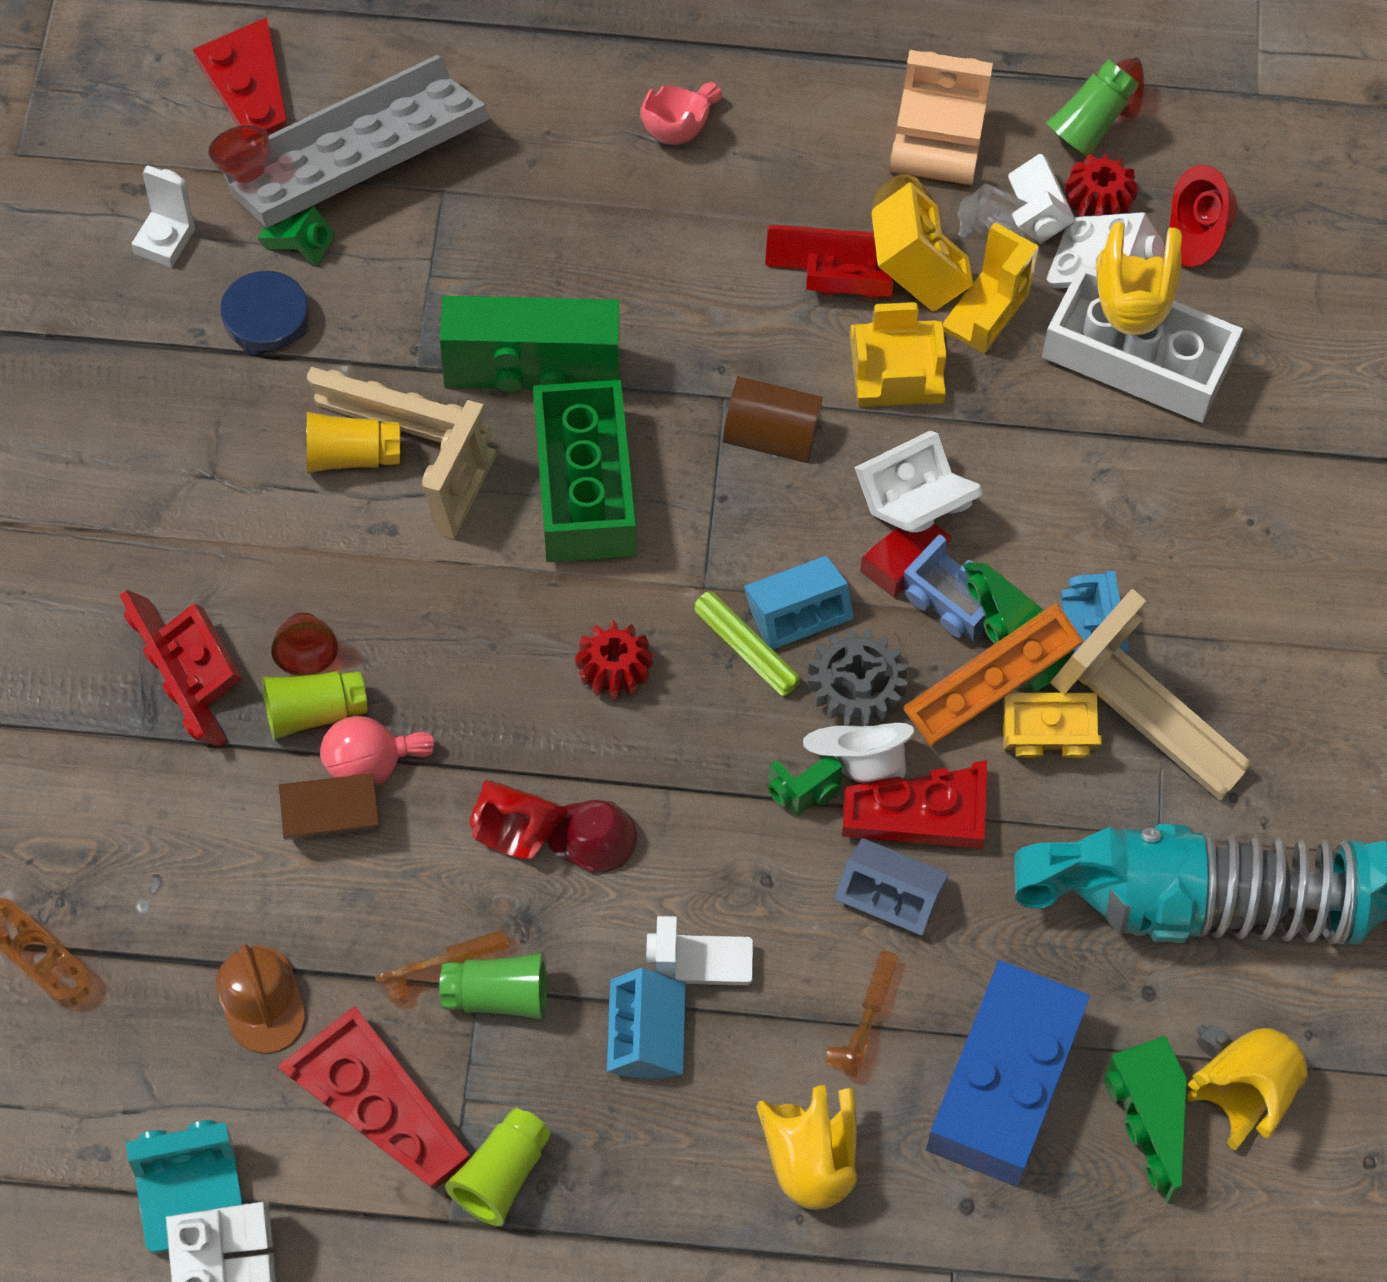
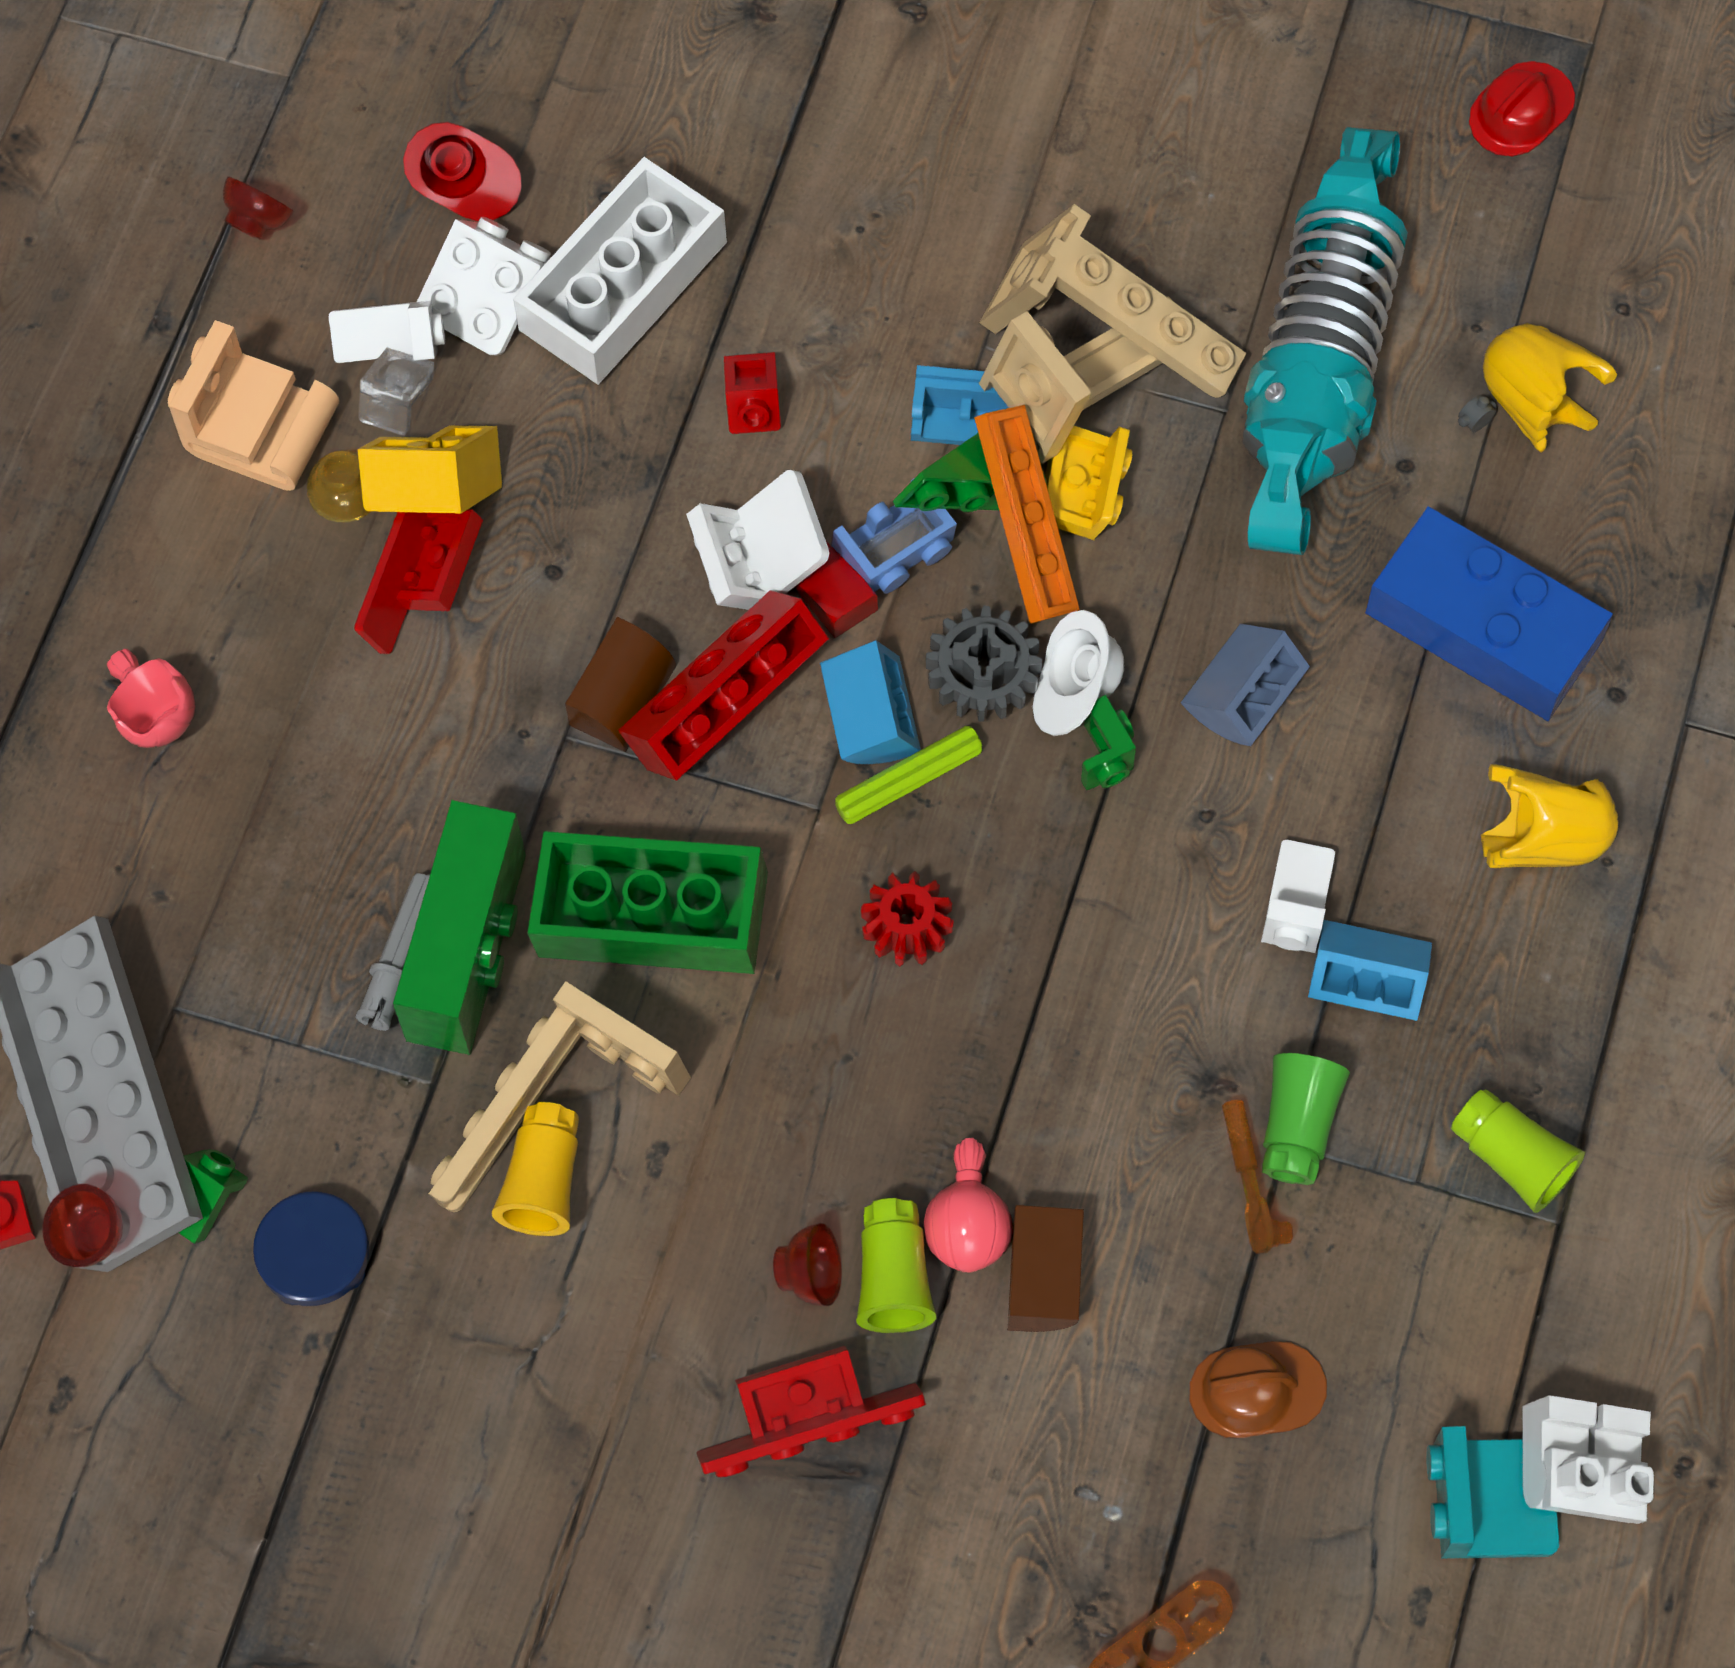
camera: 75 degrees left, 5 degrees up
white bracket [131,166,195,268] -> none
red wing [277,1006,471,1190] -> none
red hair [469,779,568,859] -> none
dark red hat [547,800,637,873] -> none
clear orange piece [826,951,898,1078] -> none
red wing [841,760,987,849] -> none
yellow panel [850,302,946,407] -> none
yellow panel [943,223,1039,354] -> none
bright green plant [1045,59,1139,157] -> none
red gear [1065,152,1138,217] -> none
yellow hair [1096,222,1182,335] -> none
green slope [1104,1035,1186,1203] -> none
none -> red brick [618,590,829,781]
none -> red bracket [724,352,781,434]
none -> tan bracket [979,204,1246,398]

